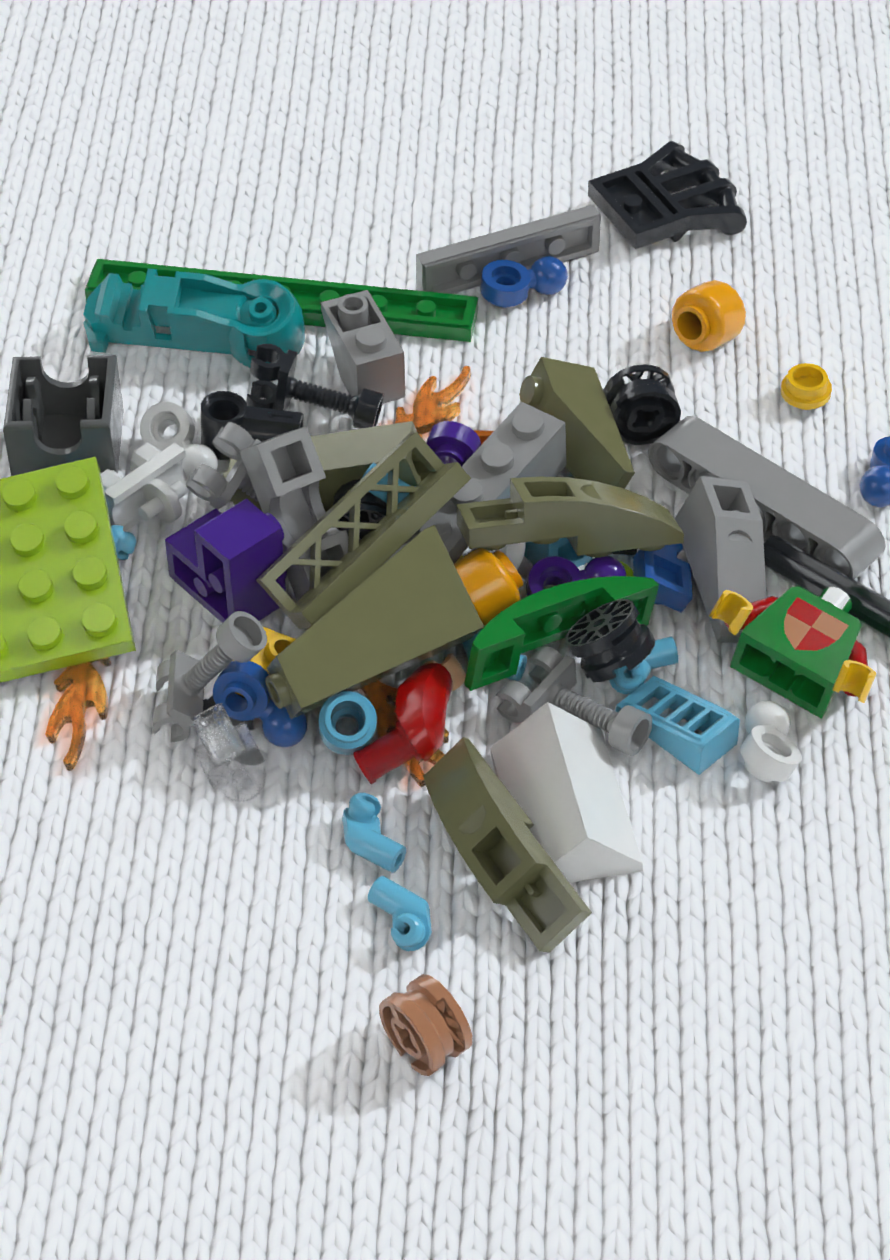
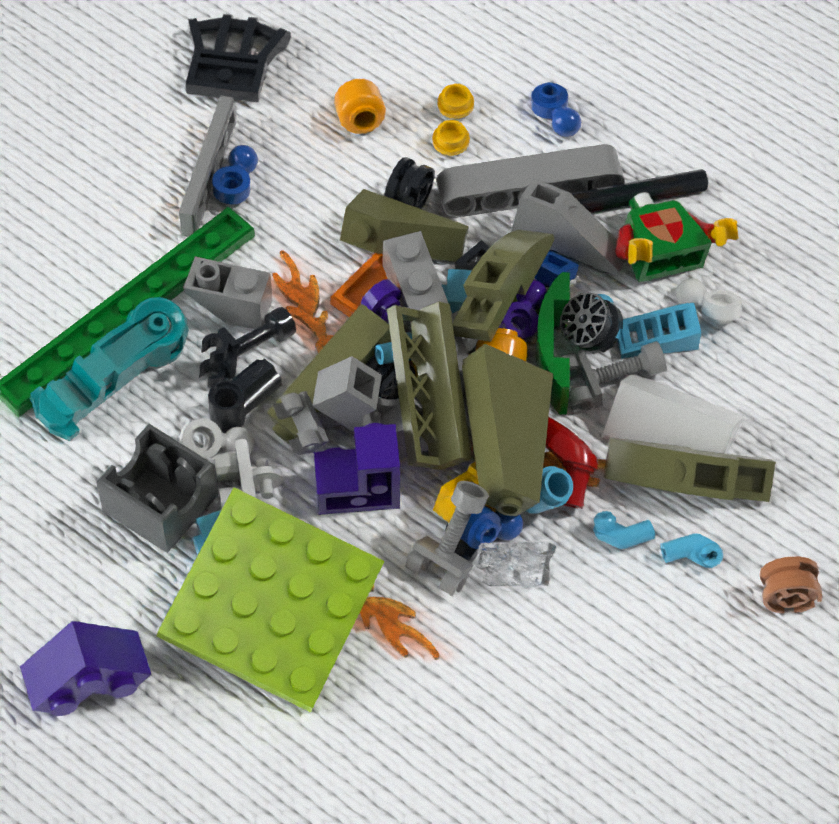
camera: 55 degrees left, 10 degrees up
none -> yellow plate [432,120,470,156]

